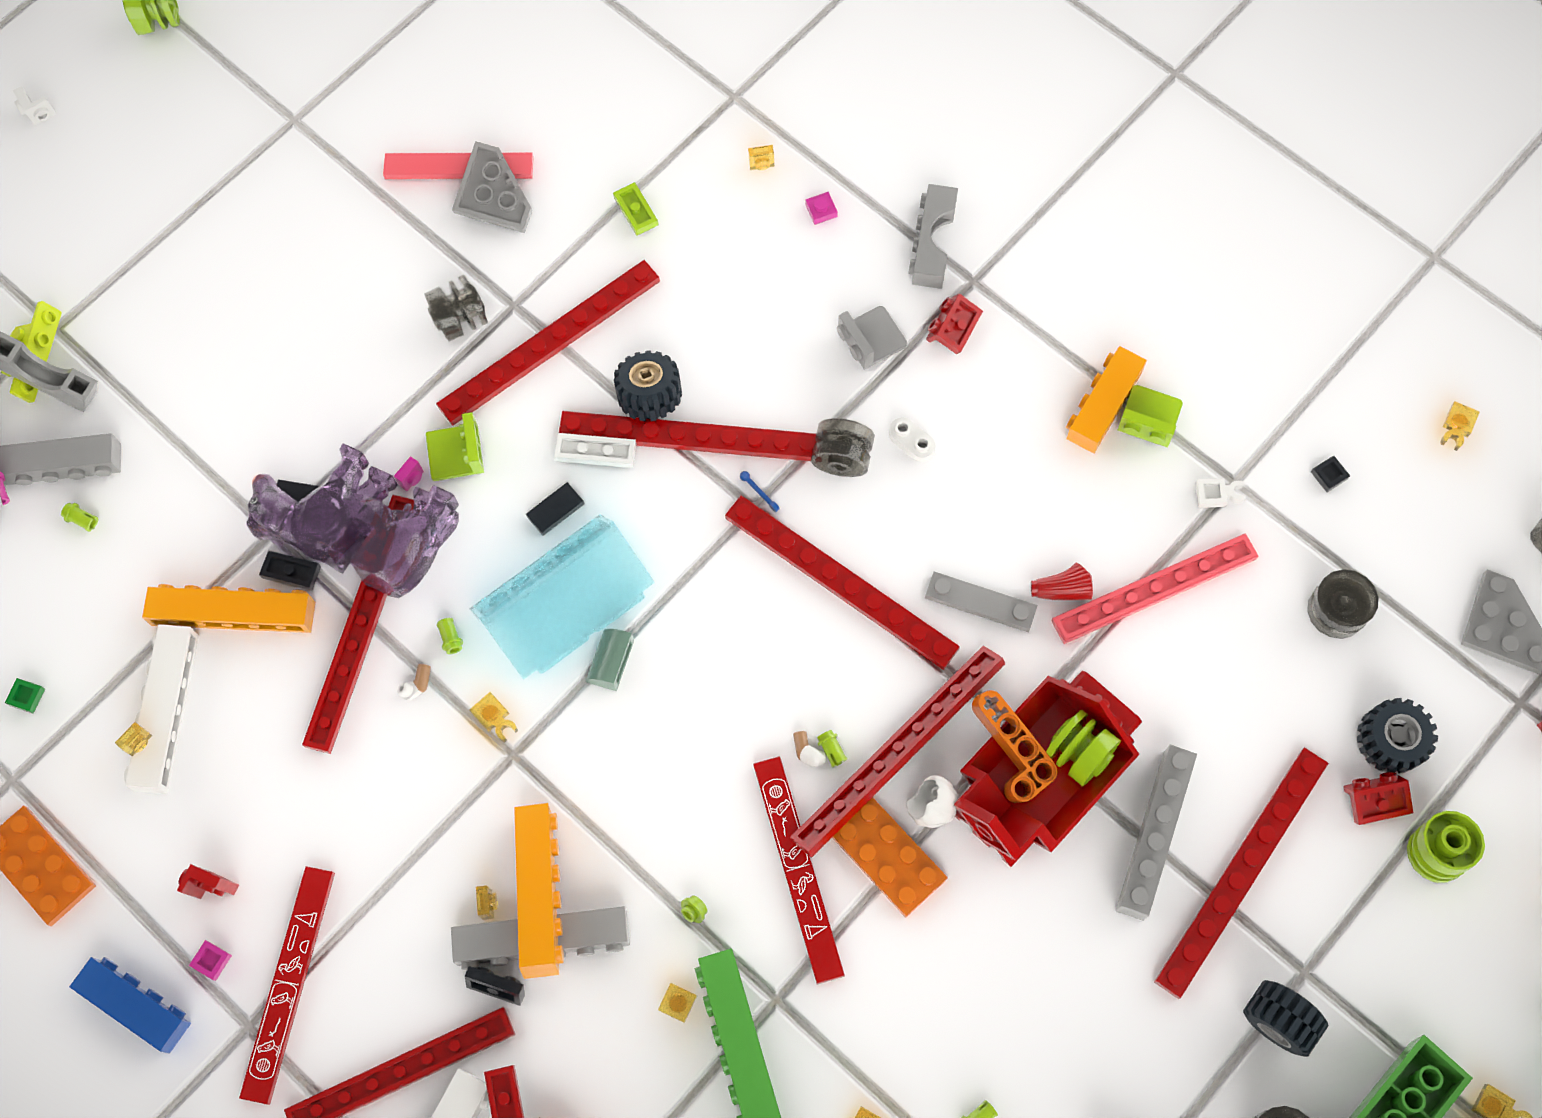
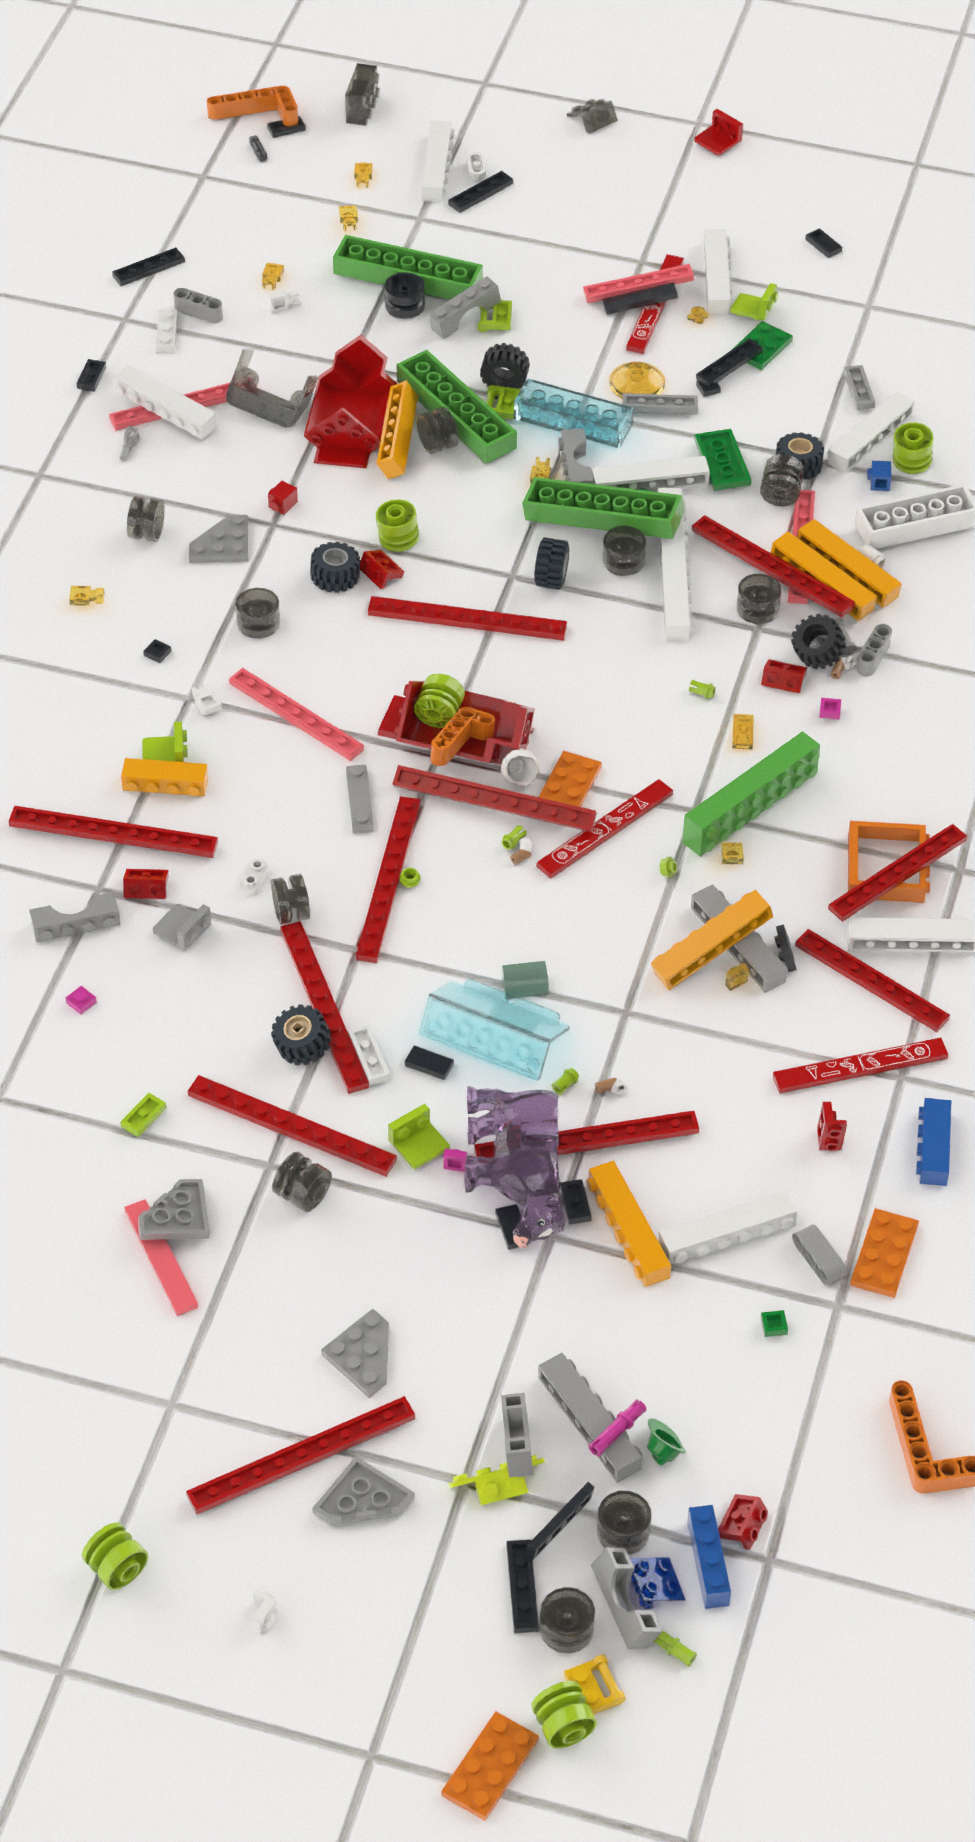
camera: 120 degrees left, 20 degrees down
lime pin [61,503,98,532] -> none
clear yellow plate [115,722,153,756] -> none
dark pink plate [189,940,232,981] -> none
clear yellow plate [469,692,518,743] -> none
blue hinge [740,471,780,513] -> none
clear yellow plate [748,145,775,170] -> none
piece [1031,562,1093,600] -> none
light grey brick [1115,744,1197,921] -> none
none -> red plate [8,805,218,858]
none -> red plate [186,1396,415,1515]
none -> light grey plate [312,1456,415,1526]
none -> light grey plate [321,1308,389,1398]
none -> lime plate [399,868,421,888]
none -> light grey beam [792,1224,848,1286]

